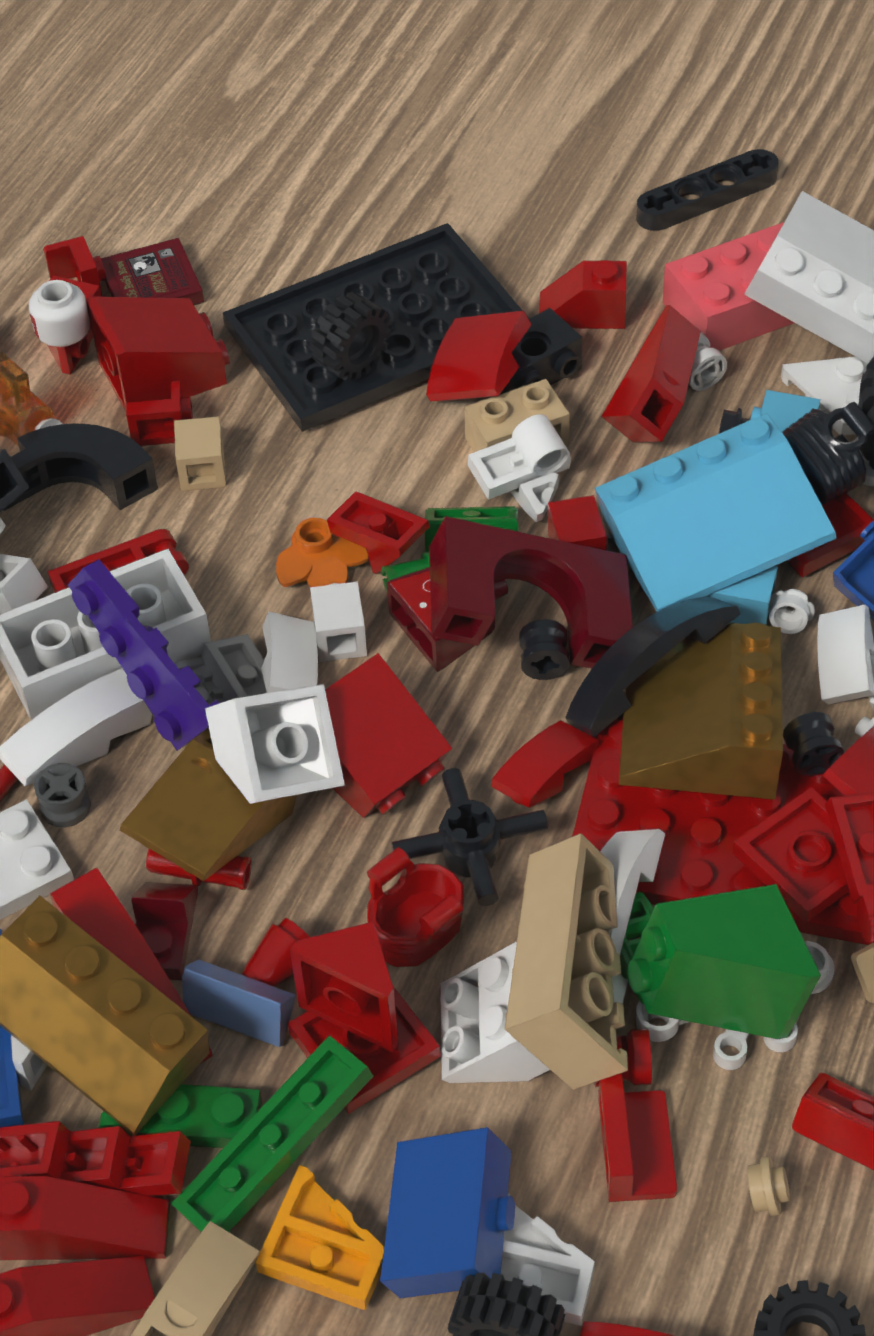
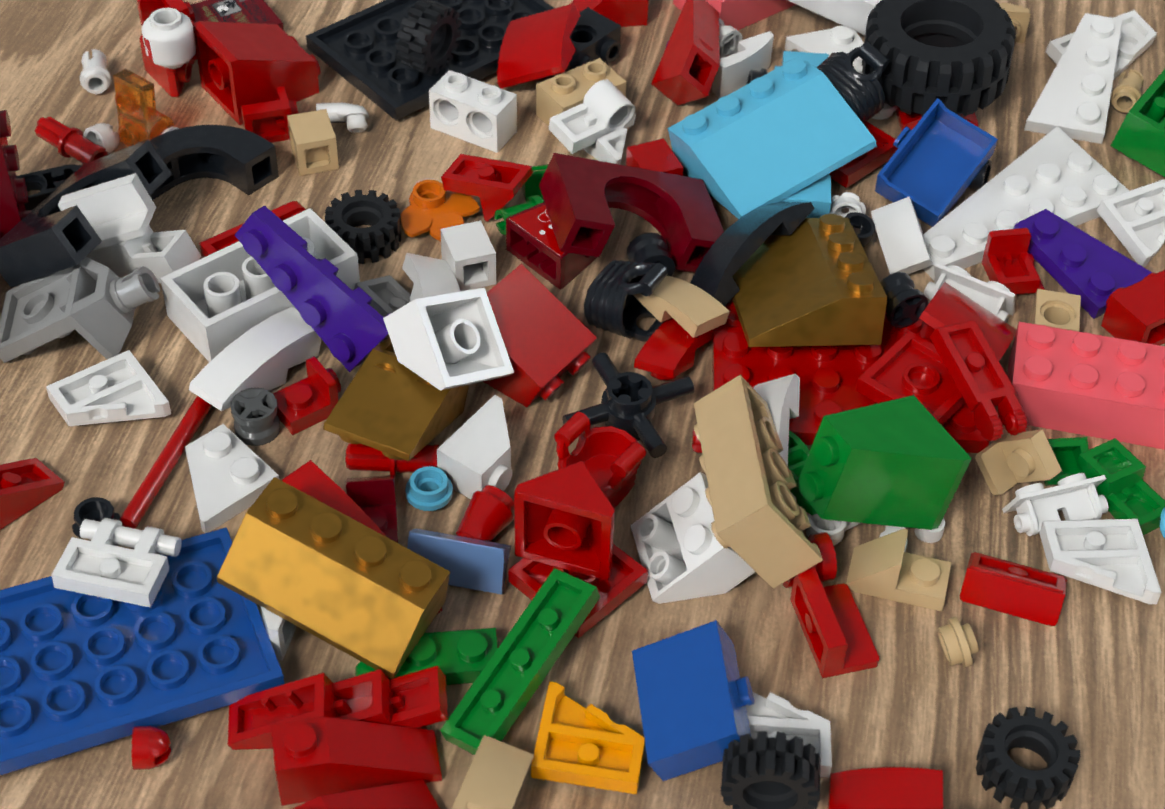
camera: 15 degrees left, 5 degrees down
none -> red bracket [273,356,341,435]
none -> white arm [316,102,369,133]
none -> black tyre [325,190,402,264]
none -> medium azure plate [405,466,453,511]
none -> white brick [429,70,517,153]
none -> white slope [437,395,513,499]
none -> black piece [584,260,668,342]
none -> tan slope [633,276,730,338]
none -> white slope [712,31,774,99]
none -> black hinge [844,212,875,247]
none -> tan slope [846,529,951,612]

